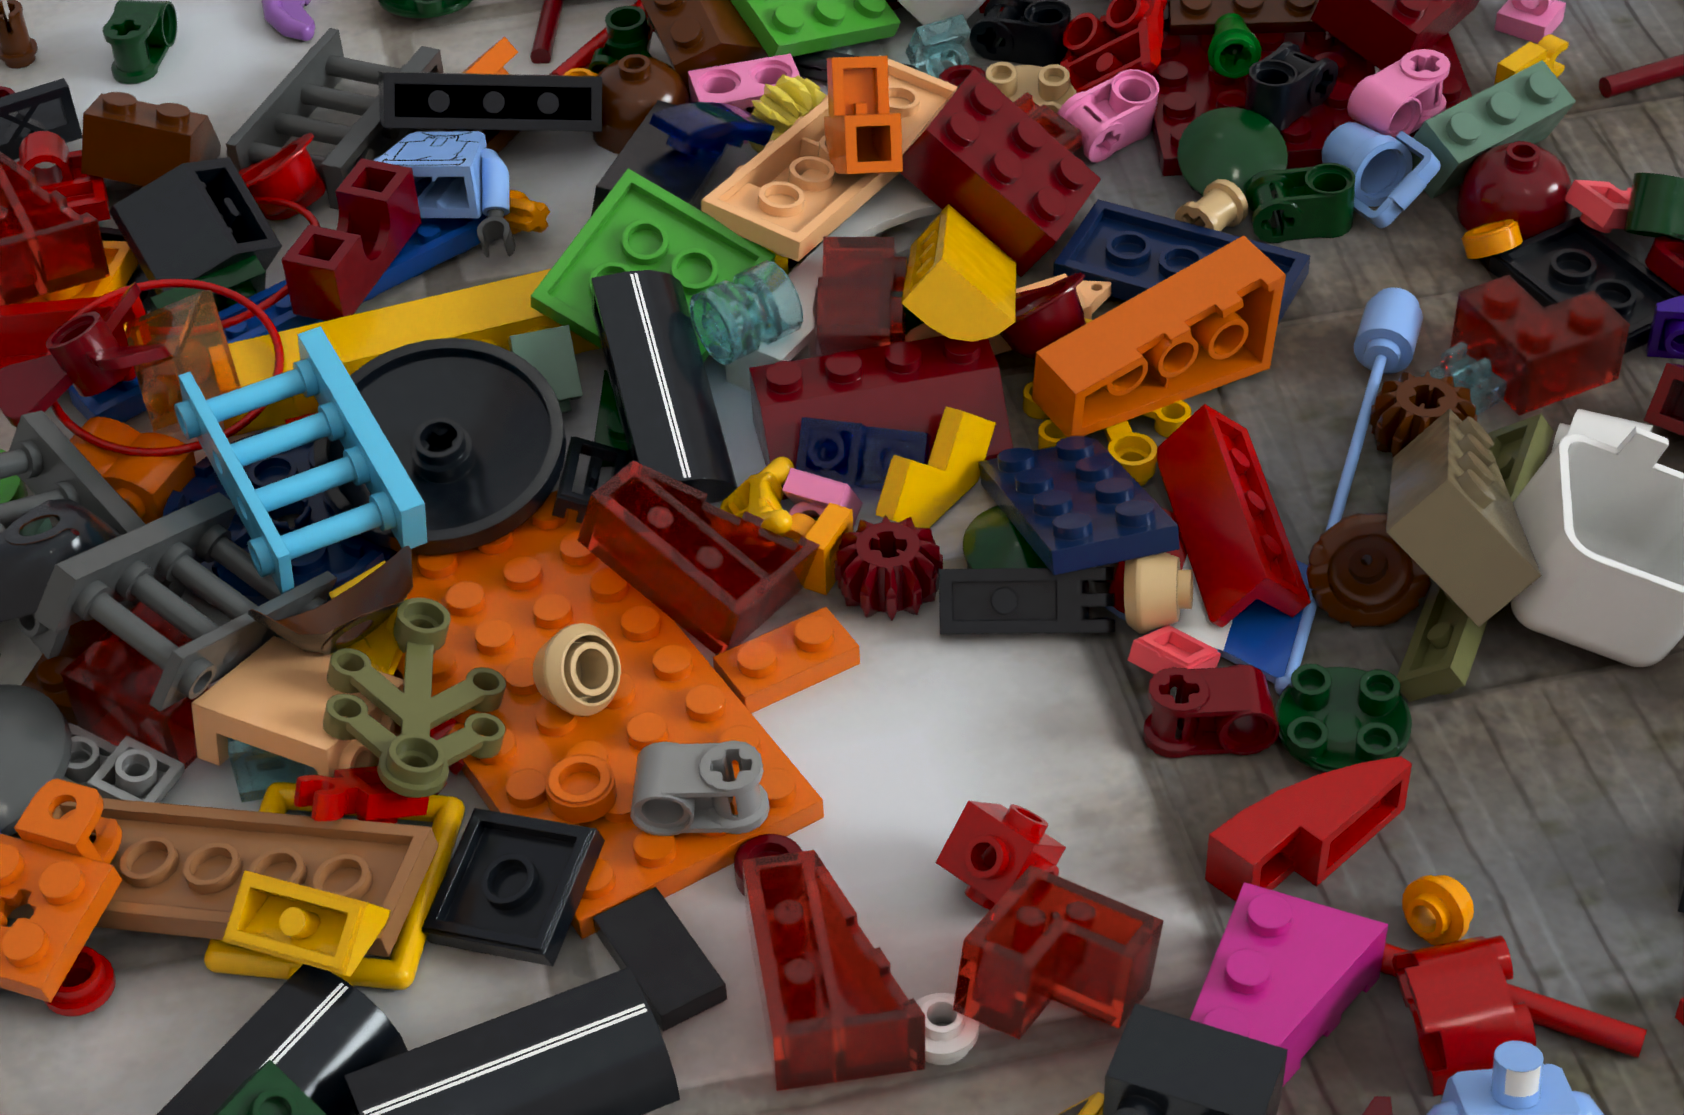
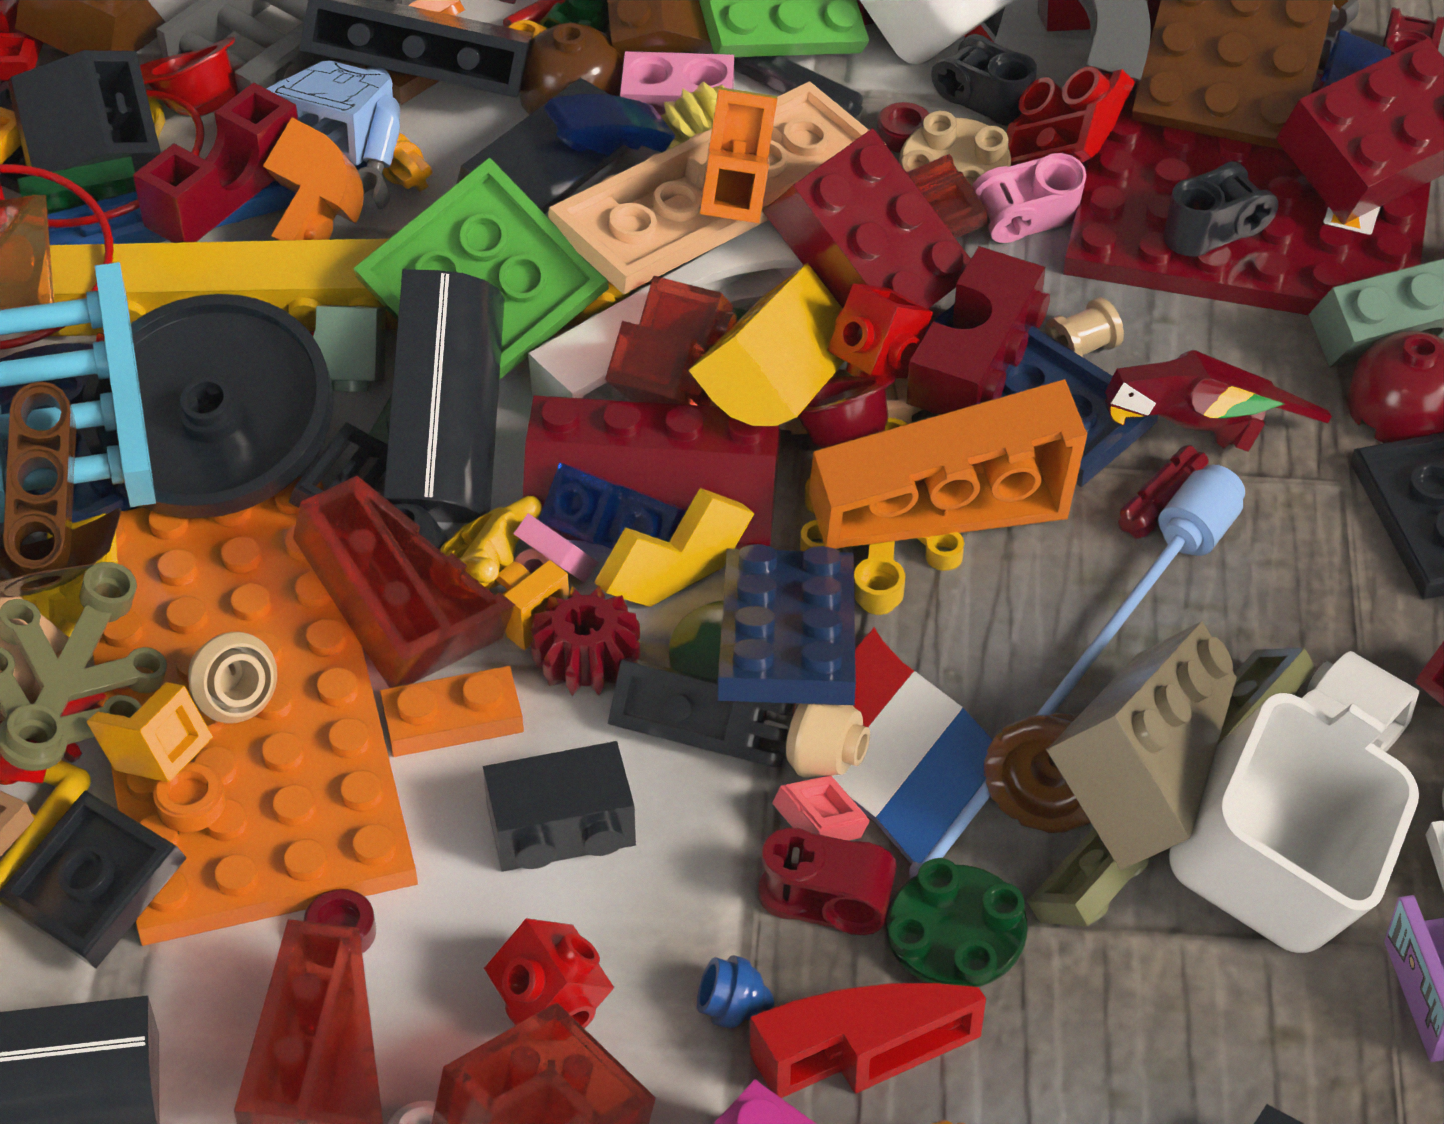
camera: 15 degrees right, 5 degrees up
black tile [593,887,727,1031] -> none
light grey piece [630,740,770,836] -> none
clear light blue wheel [690,260,803,365] -> none
clear light blue tile [905,14,971,78] -> none
red panel [1157,404,1311,628] -> none
dark green dish [1177,107,1288,196] -> none
green cone [1208,13,1261,78] -> none
dark green piece [1244,163,1355,243] -> none
light blue piece [1322,122,1441,228] -> none
bright pink piece [1347,49,1450,139] -> none
reddish brown gear [1370,370,1477,457] -> none
clear light blue tile [1421,341,1507,415] -> none
clear red brick [1450,275,1630,416] -> none
light orange tile [1461,219,1523,259] -> none
none -> reddish brown beam [3,381,76,581]
none -> light orange panel [87,682,213,782]
none -> orange brick [263,117,364,241]
none -> black brick [483,741,636,872]
none -> blue plate [697,955,774,1029]
none -> red brick [827,283,933,379]
none -> dark red arch [906,246,1050,415]
none -> dark red animal [1105,350,1332,452]
none -> dark red axle [1118,445,1209,539]

